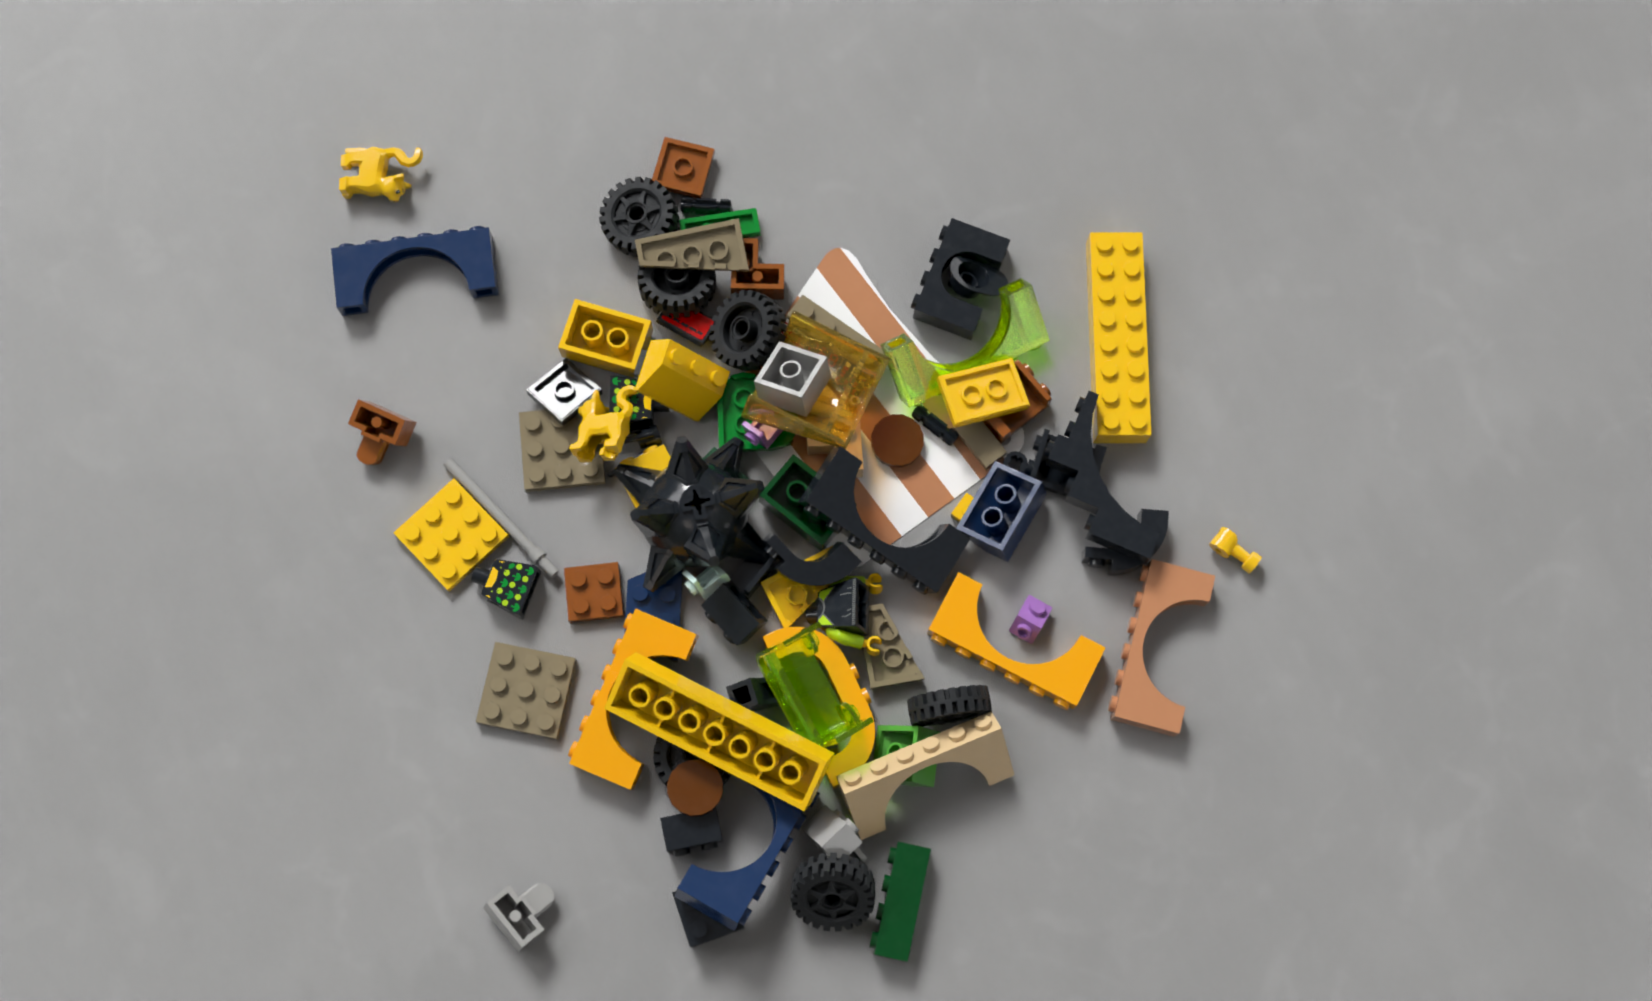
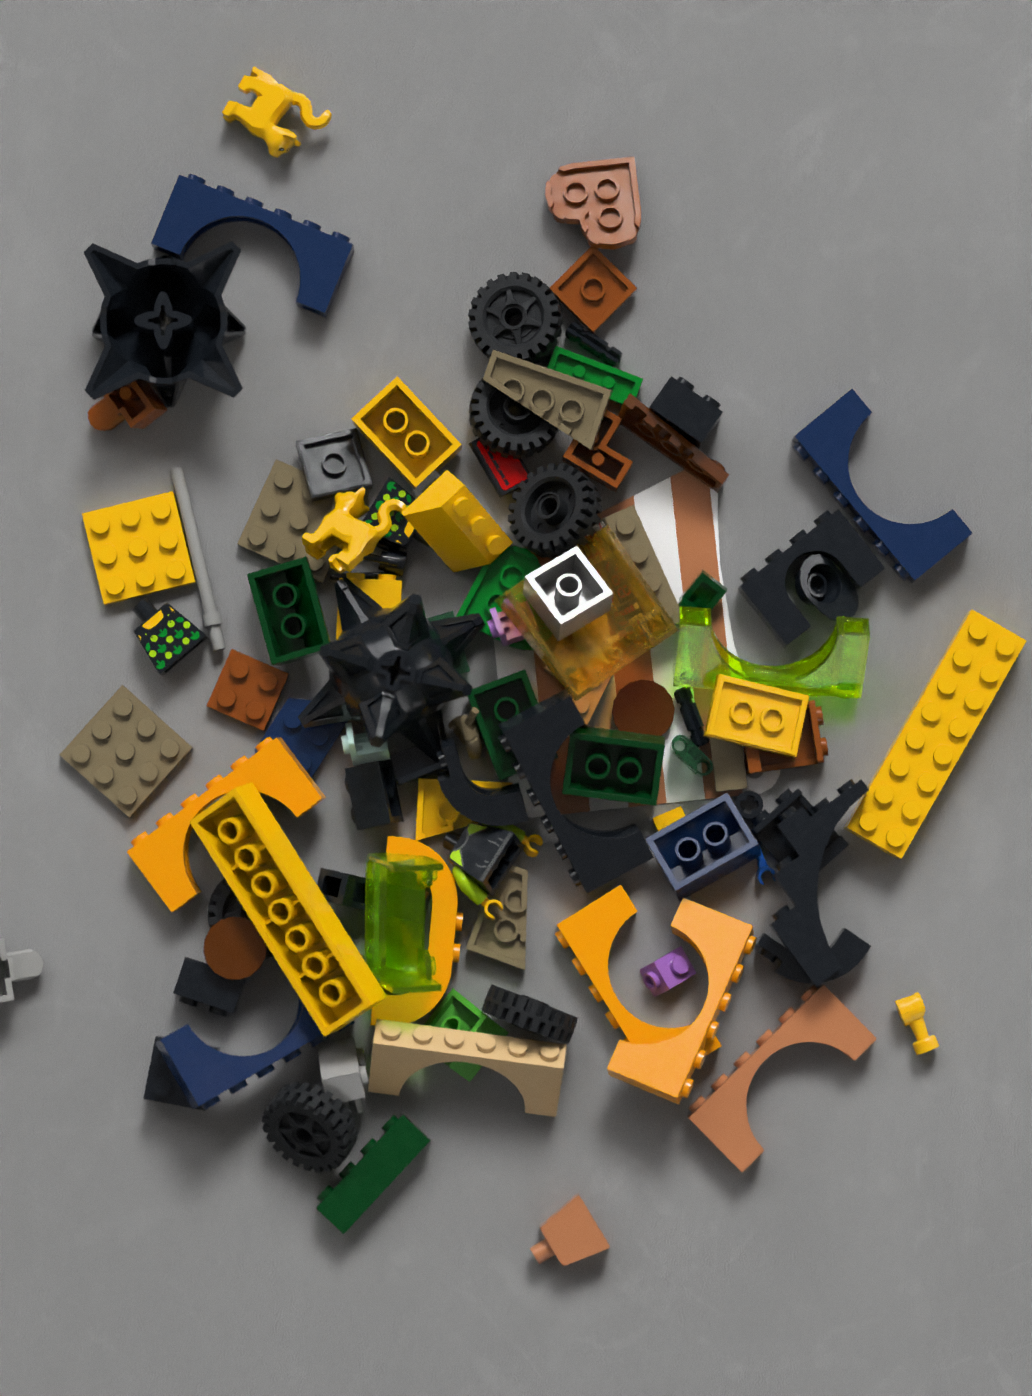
camera: 30 degrees right, 10 degrees up
none -> black piece [83,241,246,407]
none -> dark green slope [247,557,331,666]
none -> dark tan piece [448,707,482,759]
none -> nougat torso [530,1193,610,1266]
none -> plate [545,156,641,250]
none -> dark green brick [562,726,665,806]
none -> light orange arch [607,898,757,1105]
none -> reddish brown wing [618,393,729,493]
none -> black brick [649,376,723,449]
none -> clear green piece [670,735,713,777]
none -> dark green bracket [678,570,727,624]
none -> blue hand [756,841,776,885]
none -> dark blue arch [792,389,972,584]

